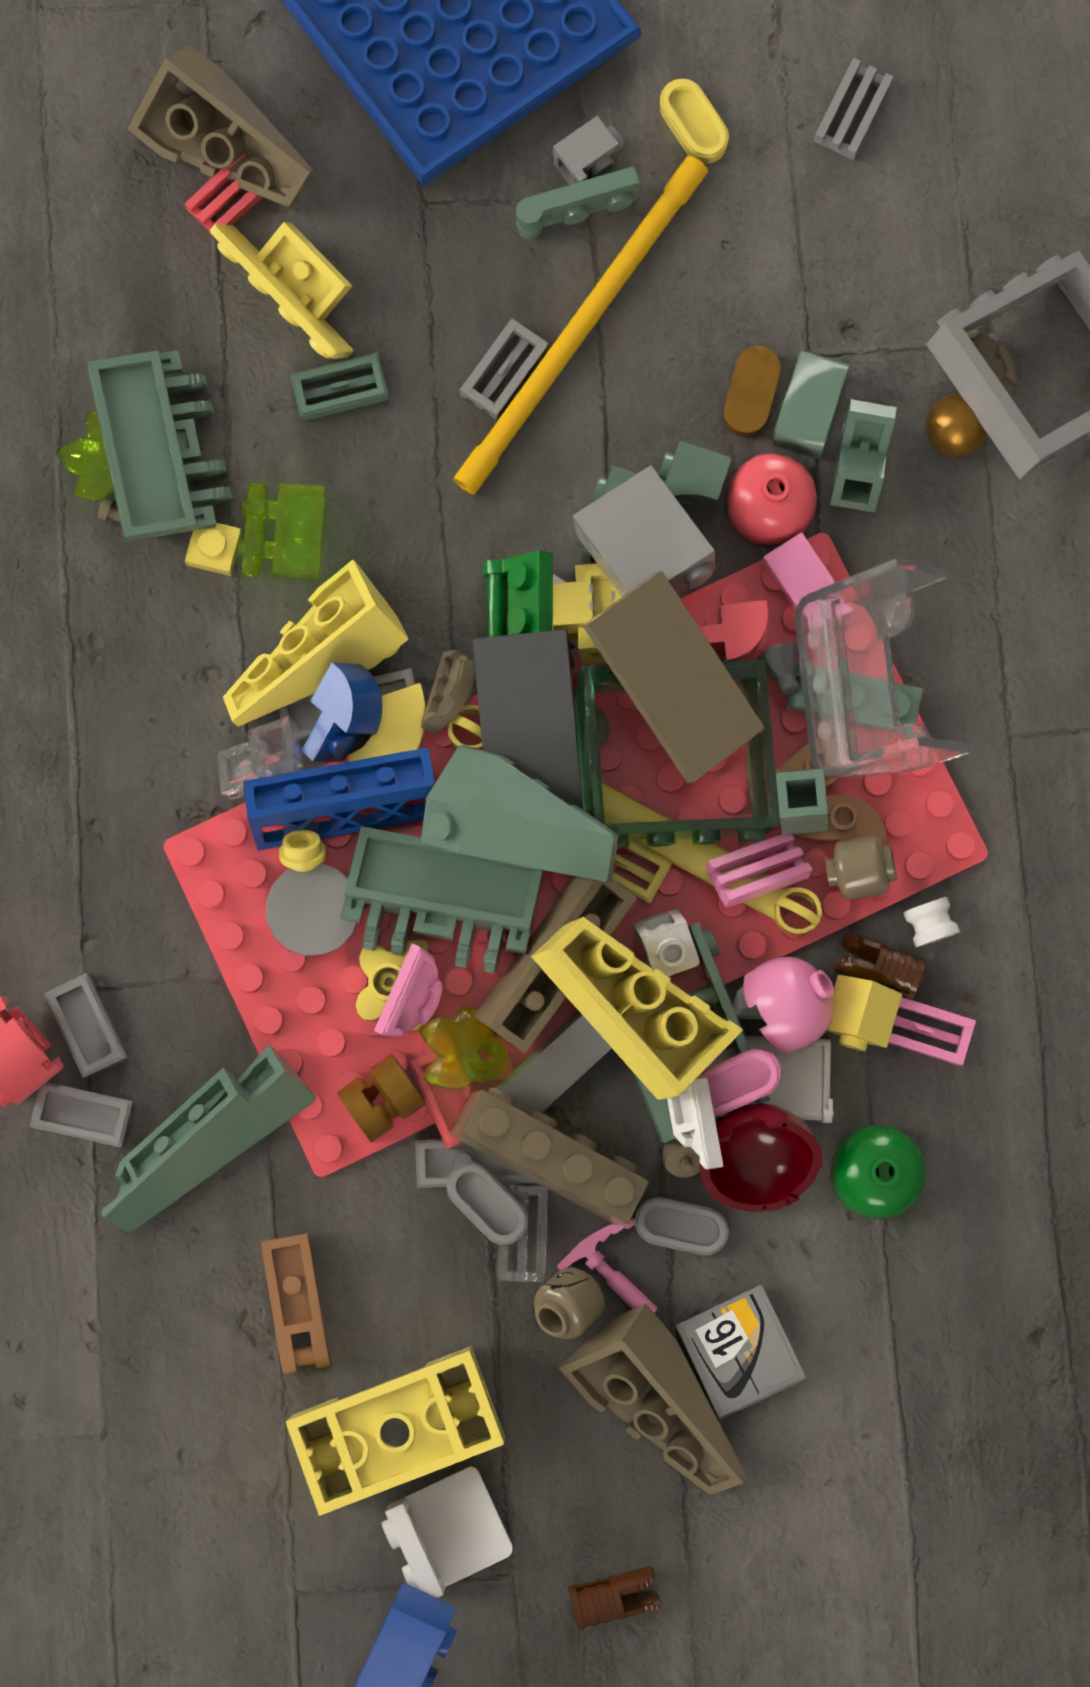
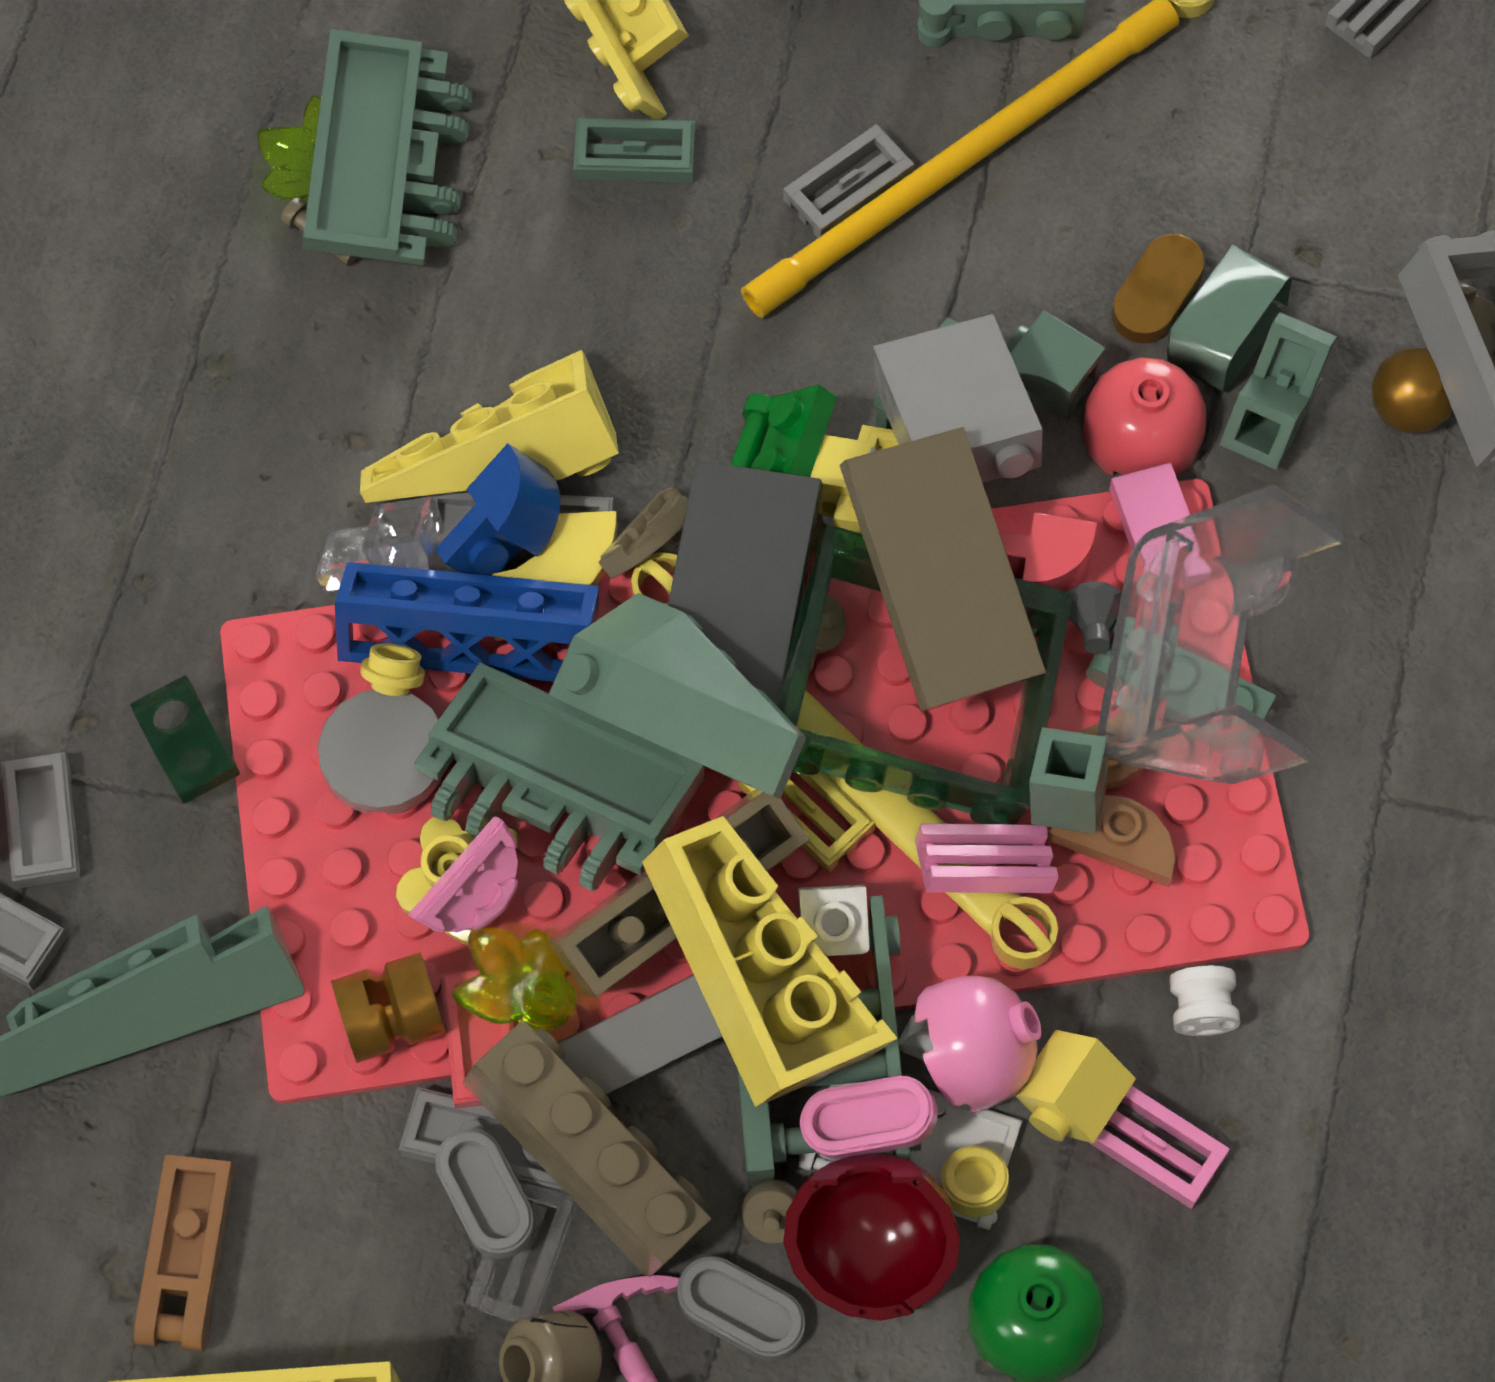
camera: 20 degrees right, 15 degrees down
light yellow plate [185,523,243,576] -> none
clear neon green plate [238,483,326,580] -> none
white tile [667,1078,723,1169] -> none
dark tan head [825,835,897,900] -> none
reddish brown hinge [834,933,926,999] -> none
none -> clear green bracket [130,675,240,804]
none -> light yellow tile [941,1146,1009,1217]

